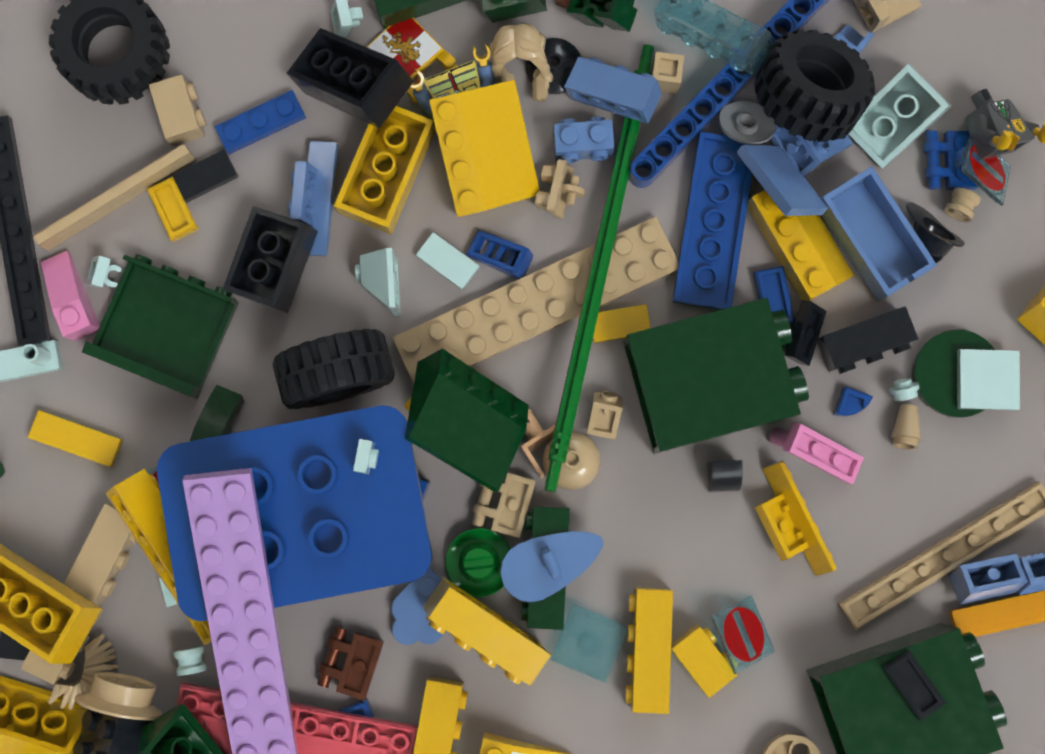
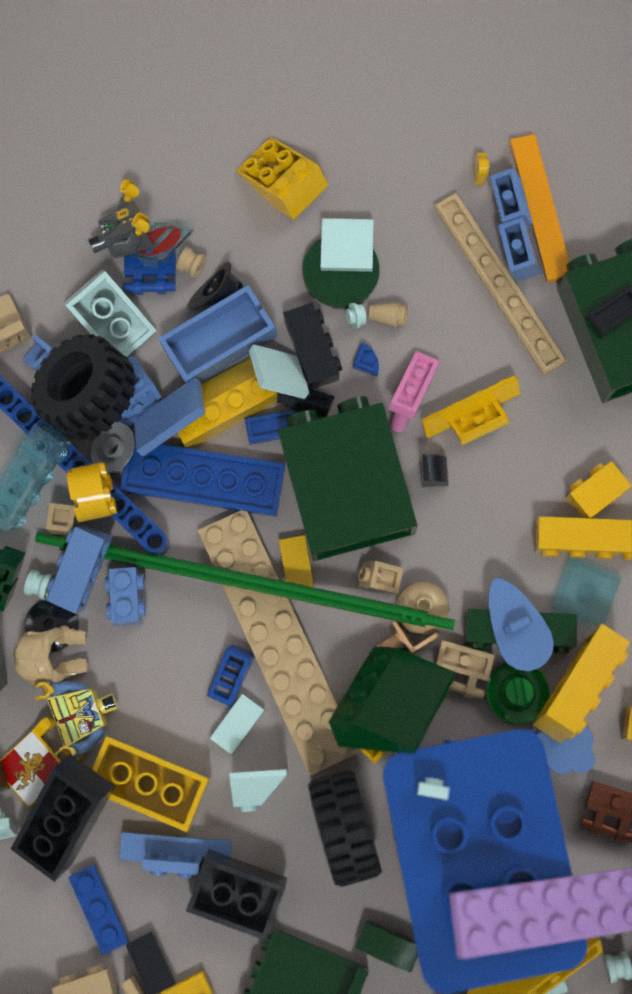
camera: 85 degrees left, 5 degrees down
yellow slope [429,80,540,217] -> none
tan hips [535,159,586,219] -> none
piece [711,596,775,674] -> none
none -> light aqua wheel [24,569,54,601]
none -> yellow brick [67,462,117,523]
none -> light aqua tile [249,344,309,399]

